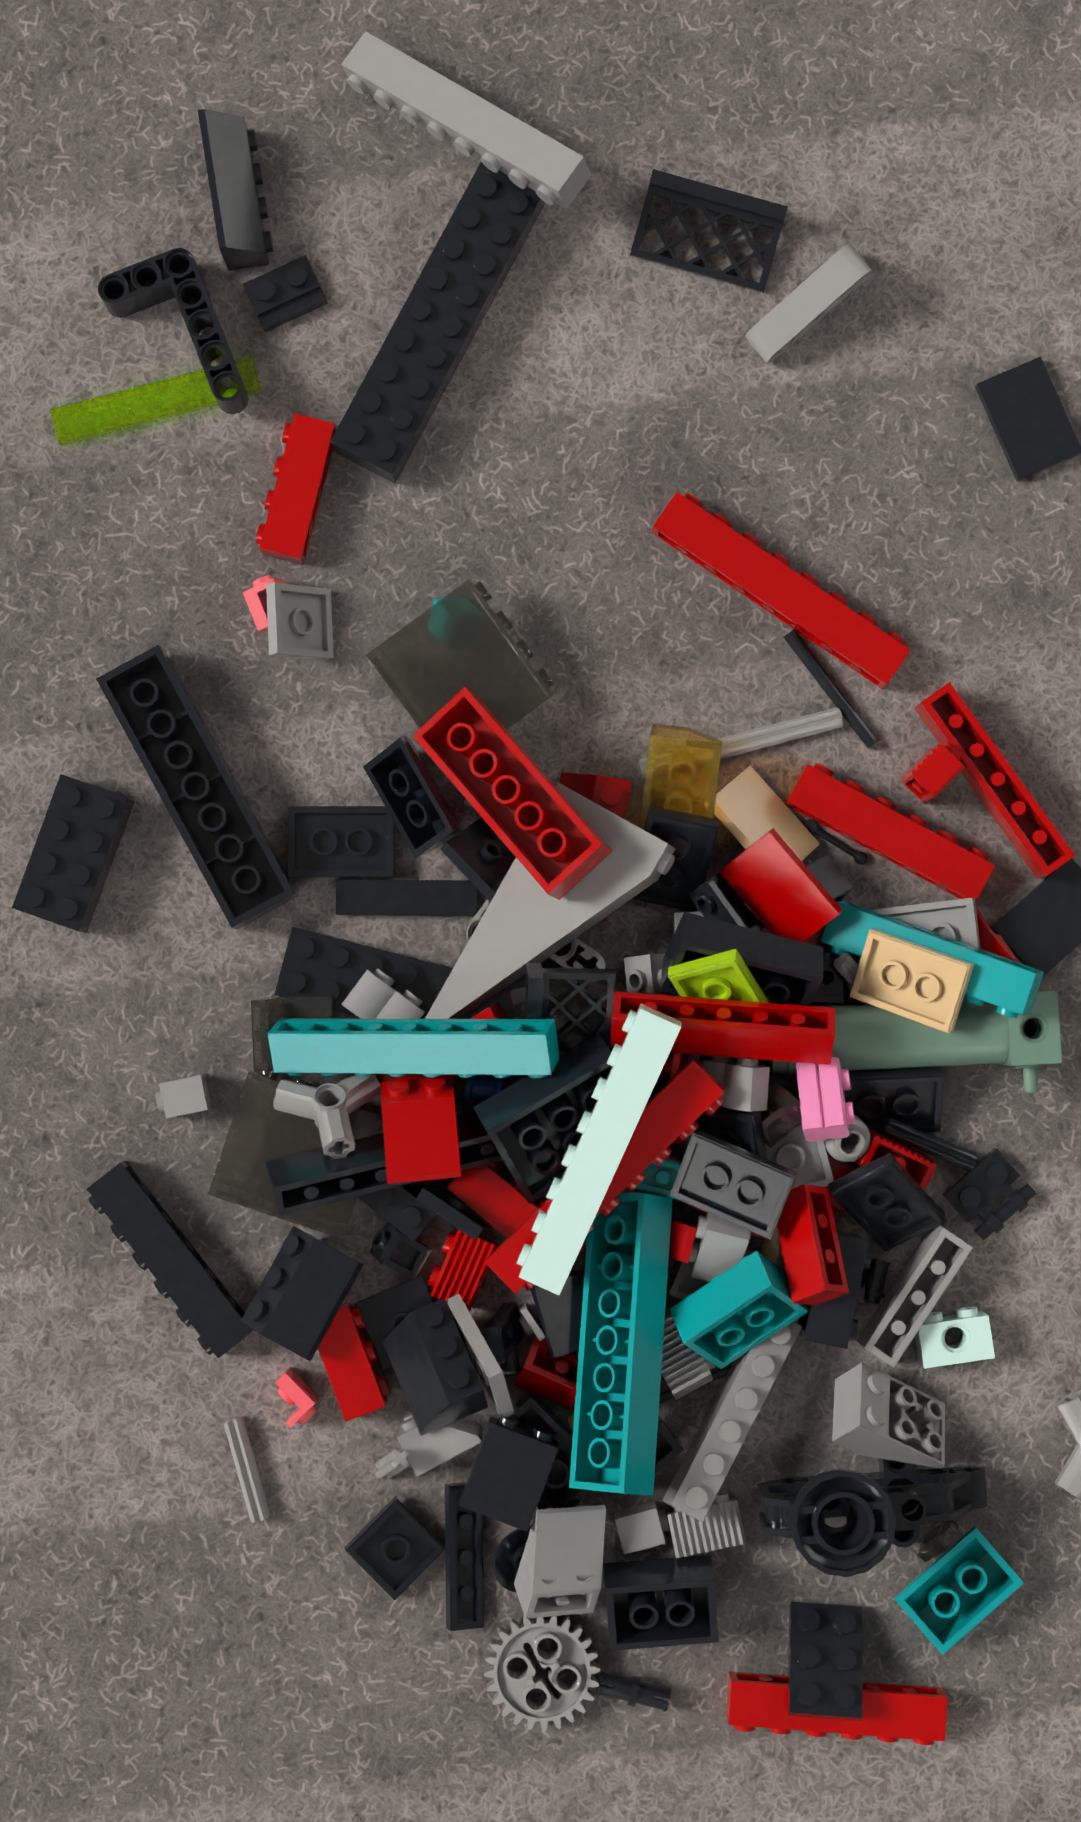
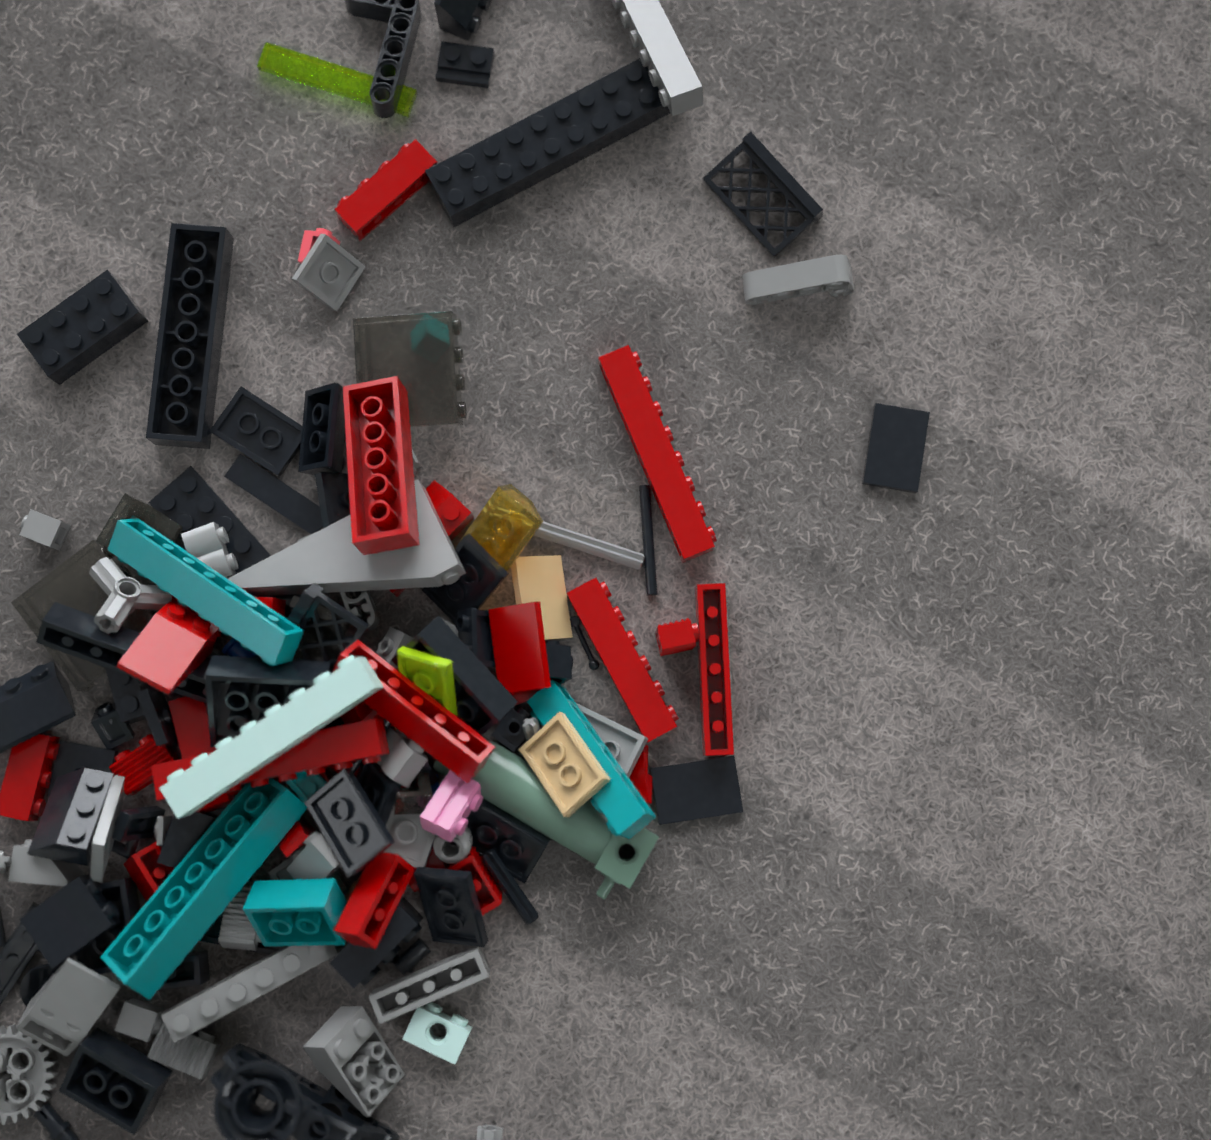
camera: 30 degrees right, 5 degrees down
black plate [942,1148,1037,1241] -> none

